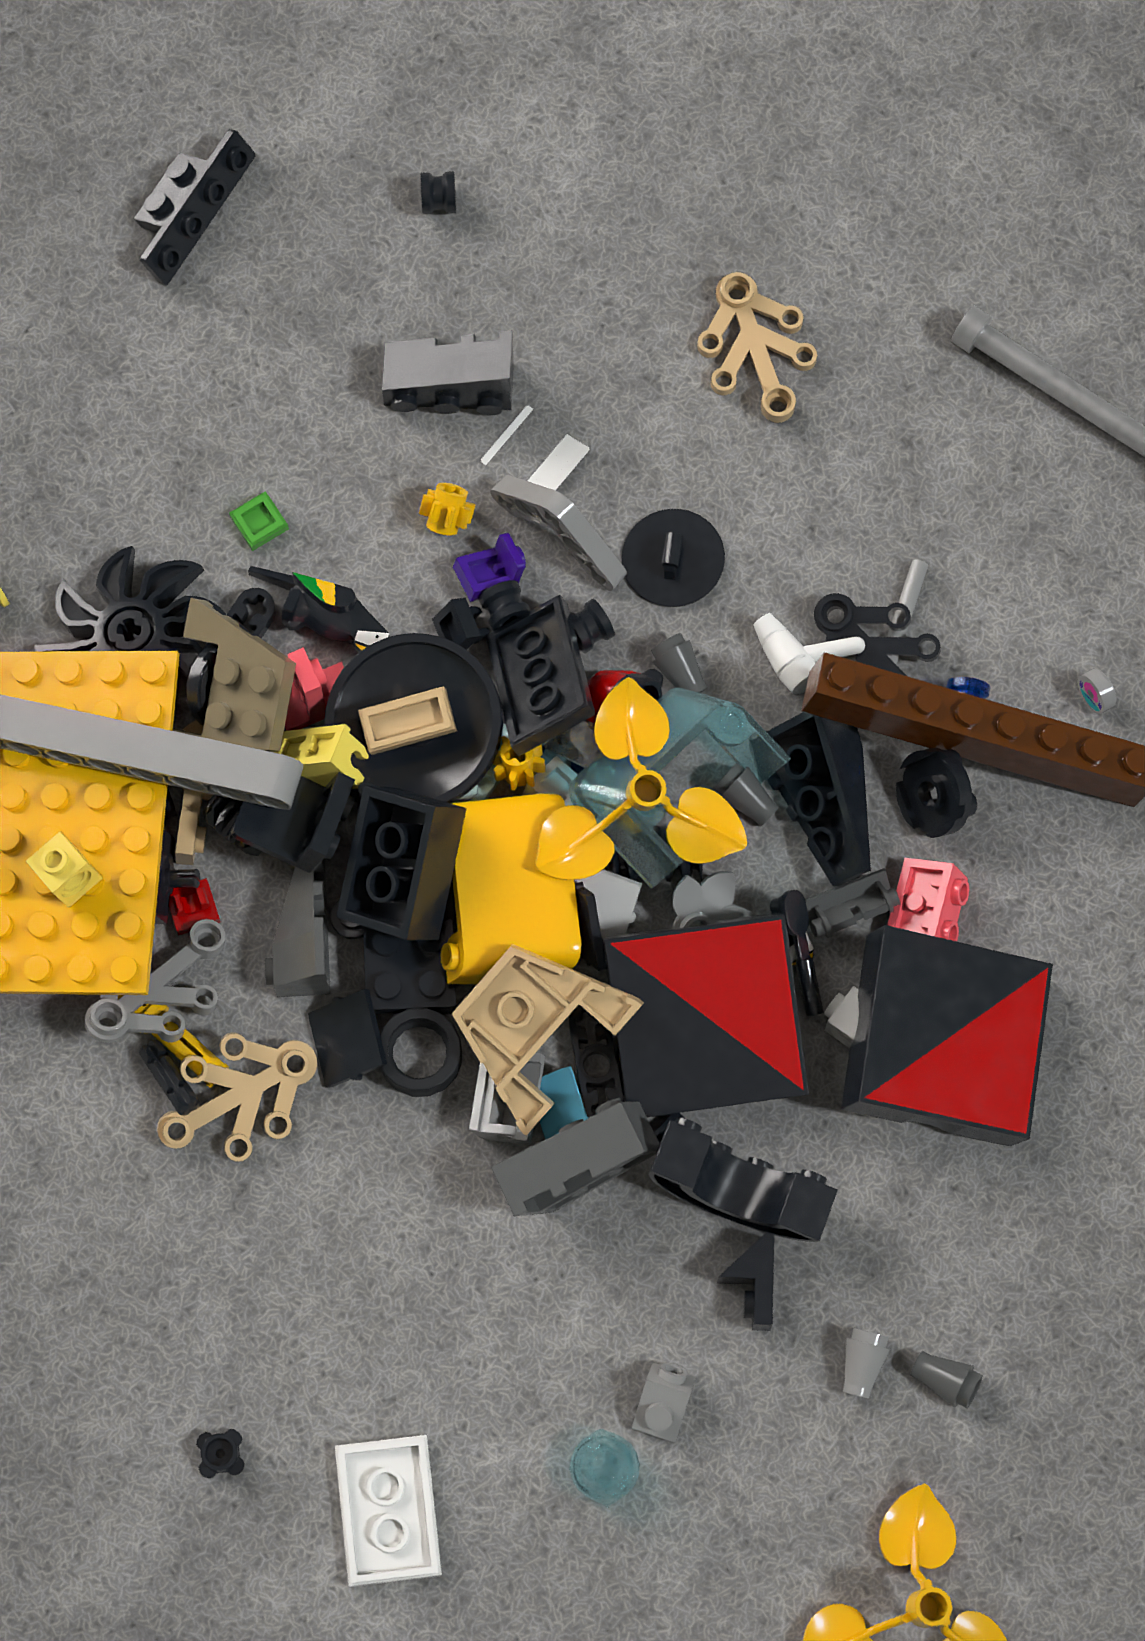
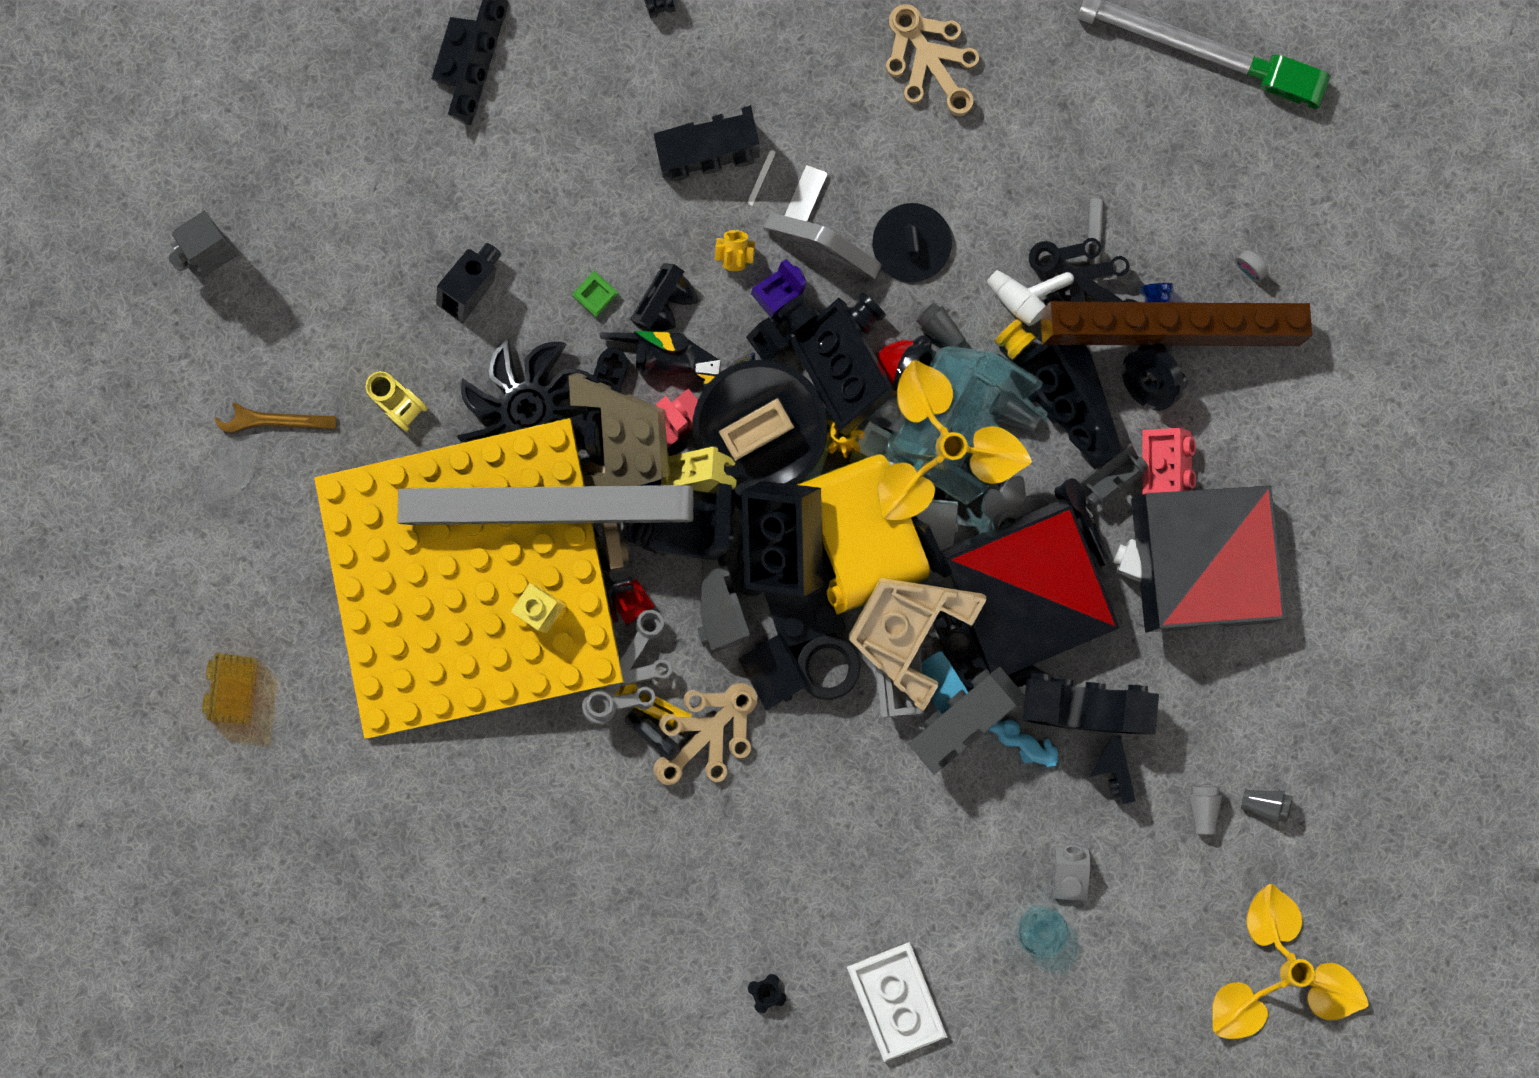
camera: 15 degrees left, 10 degrees up
none -> black torso [436,243,502,324]
none -> black tile [630,263,698,331]
none -> medium azure animal [988,719,1058,767]
none -> yellow wheel [994,318,1036,361]

